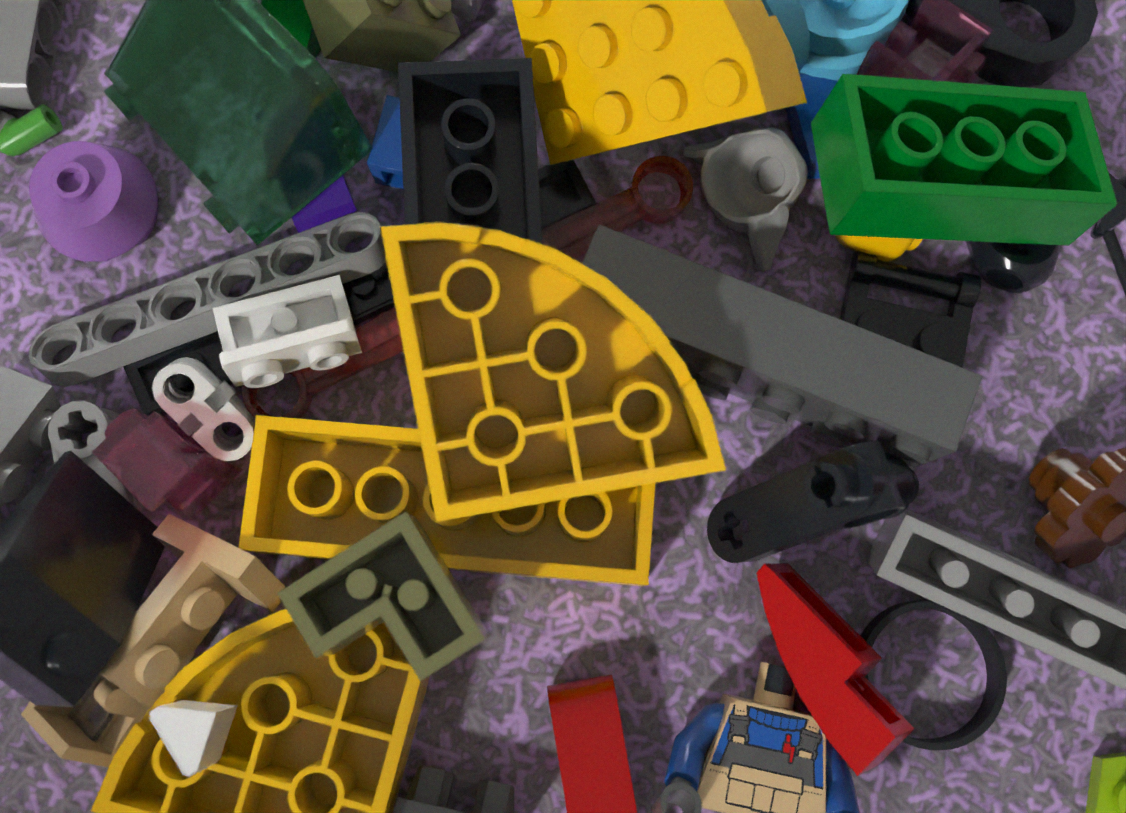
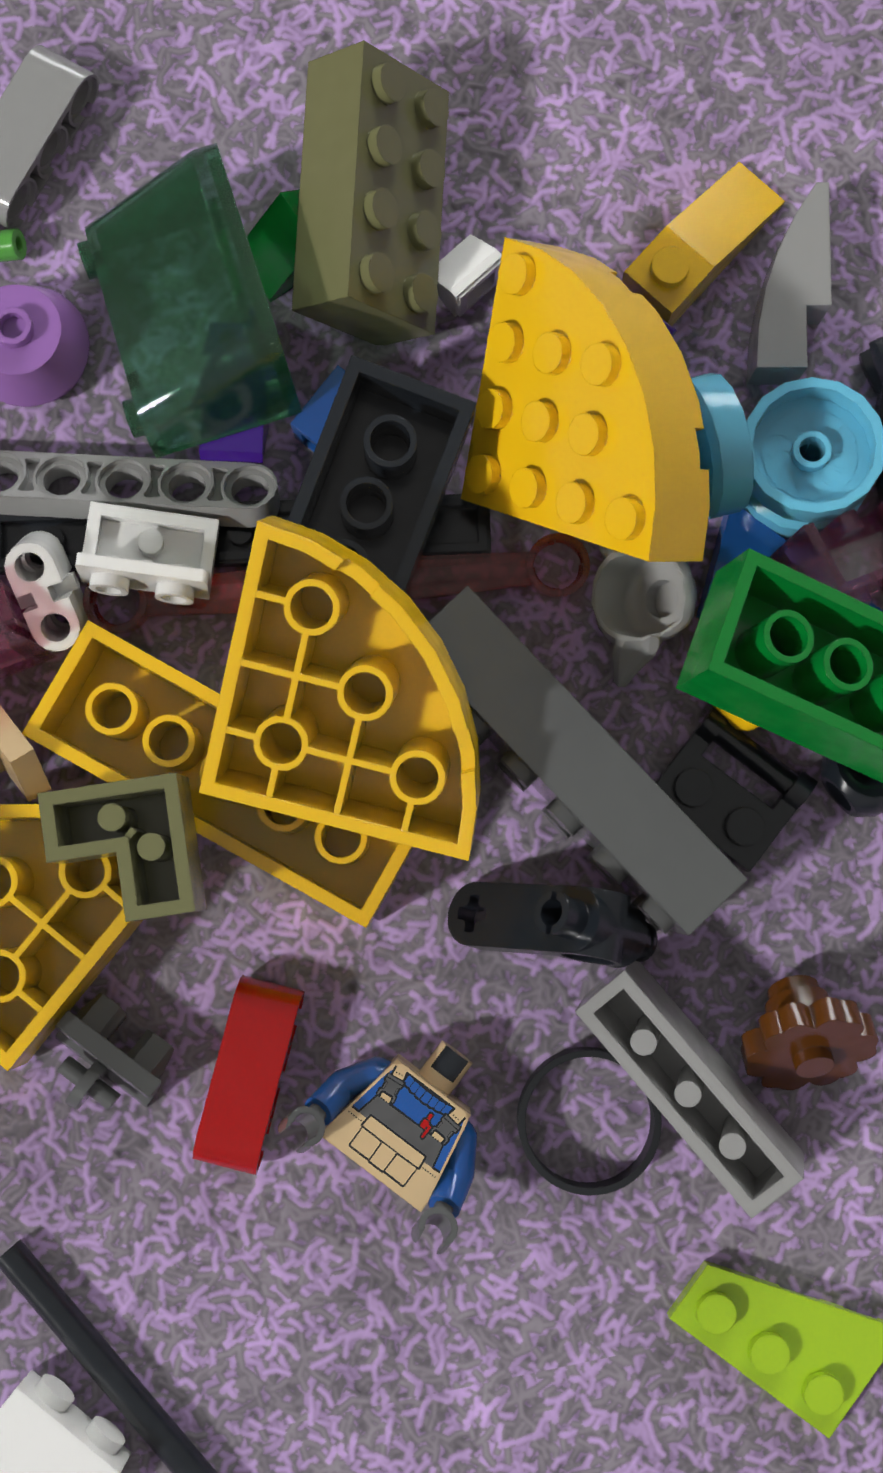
camera: 25 degrees right, 5 degrees up
red slope [756,563,915,776] -> none

